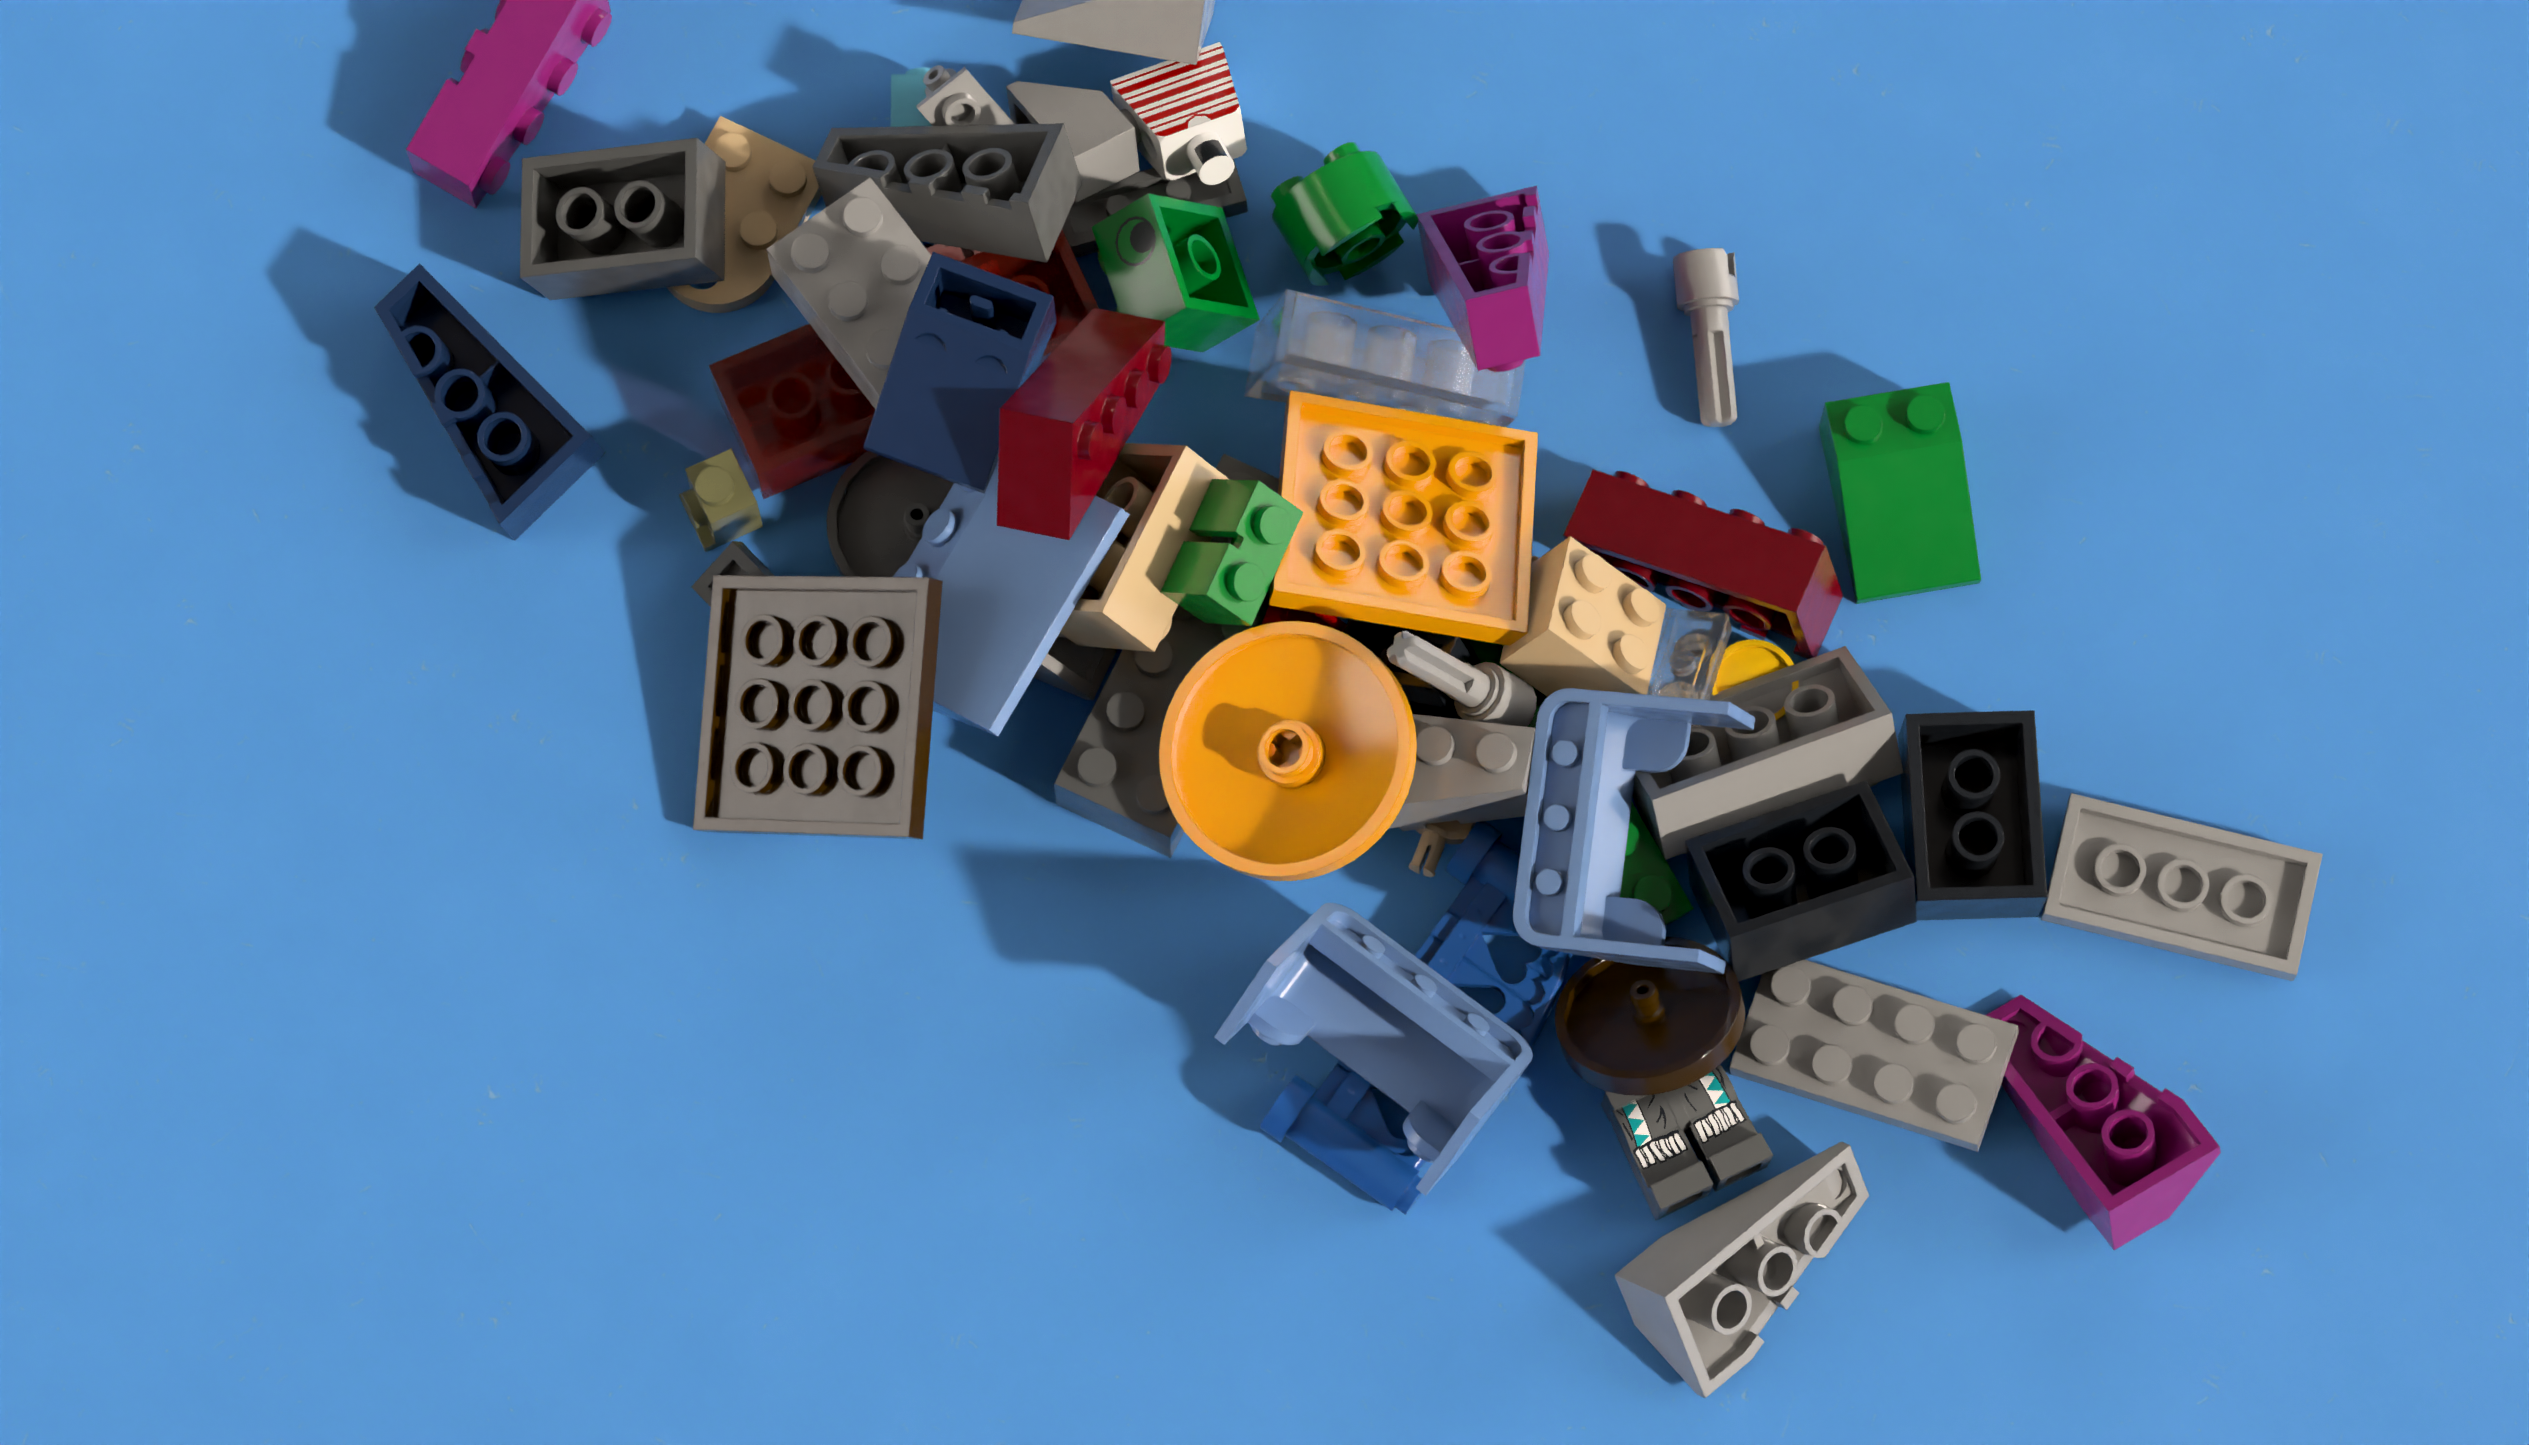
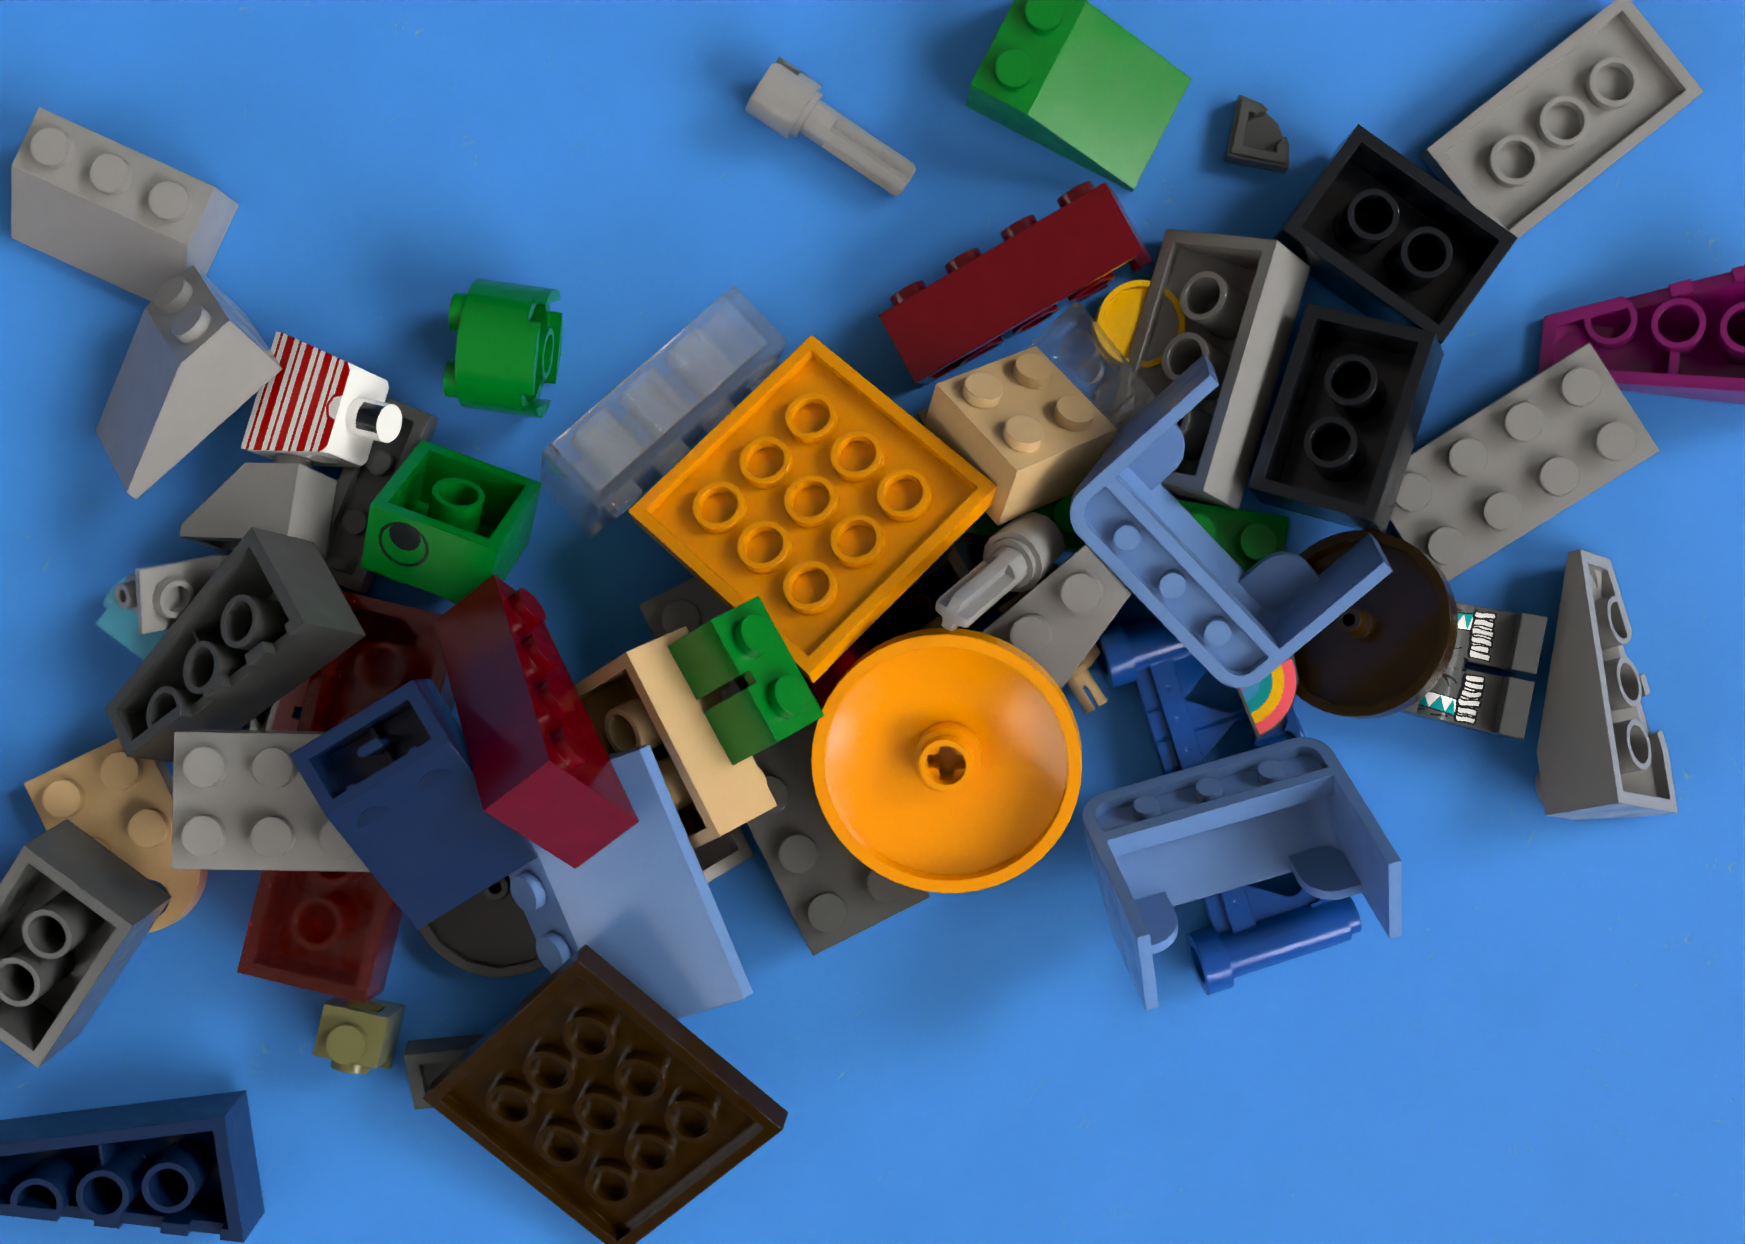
camera: 55 degrees left, 15 degrees up
magenta wedge [1416,186,1549,372] -> none
none -> dark grey tile [1223,95,1289,174]
none -> tile [1237,654,1299,738]

